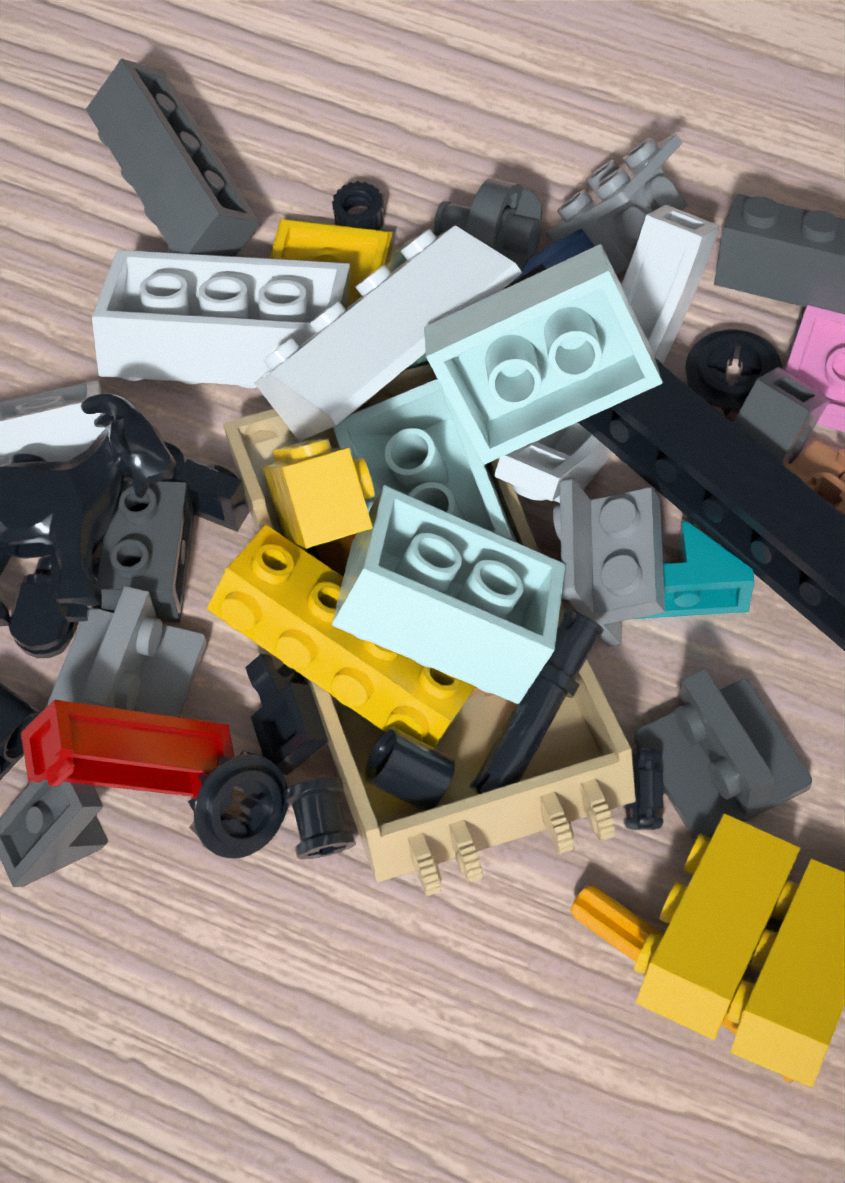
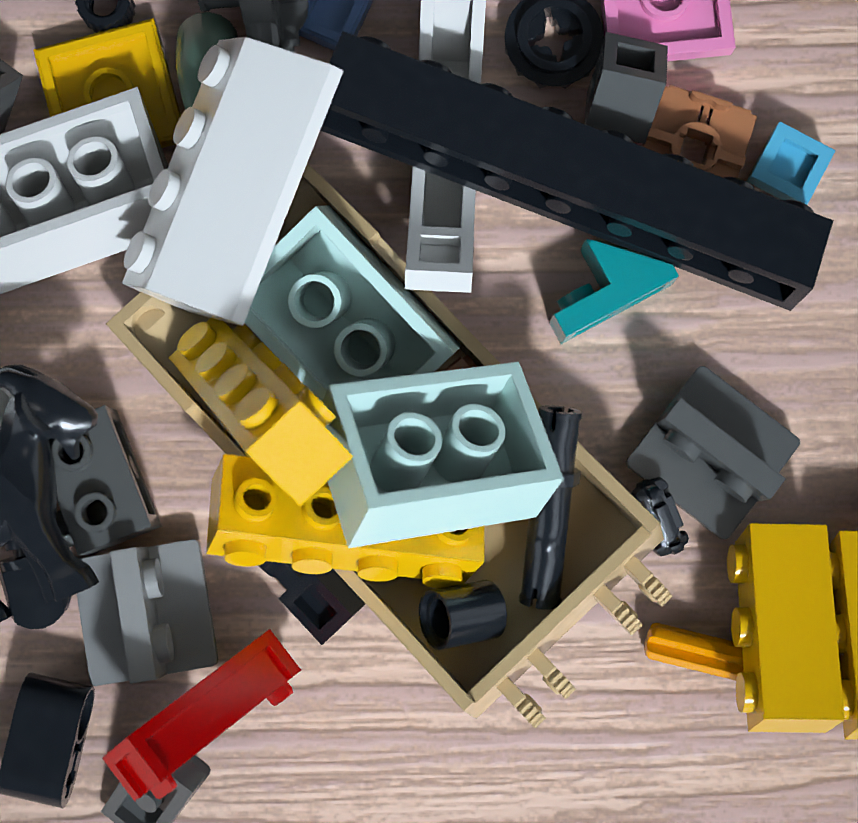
camera: 30 degrees left, 25 degrees up
black plate [158,440,249,532] -> none
black gear [187,750,288,859] -> none
black bush [282,777,356,859] -> none
light aqua brick [424,244,663,465] -> none
light grey bracket [553,478,665,647] -> none

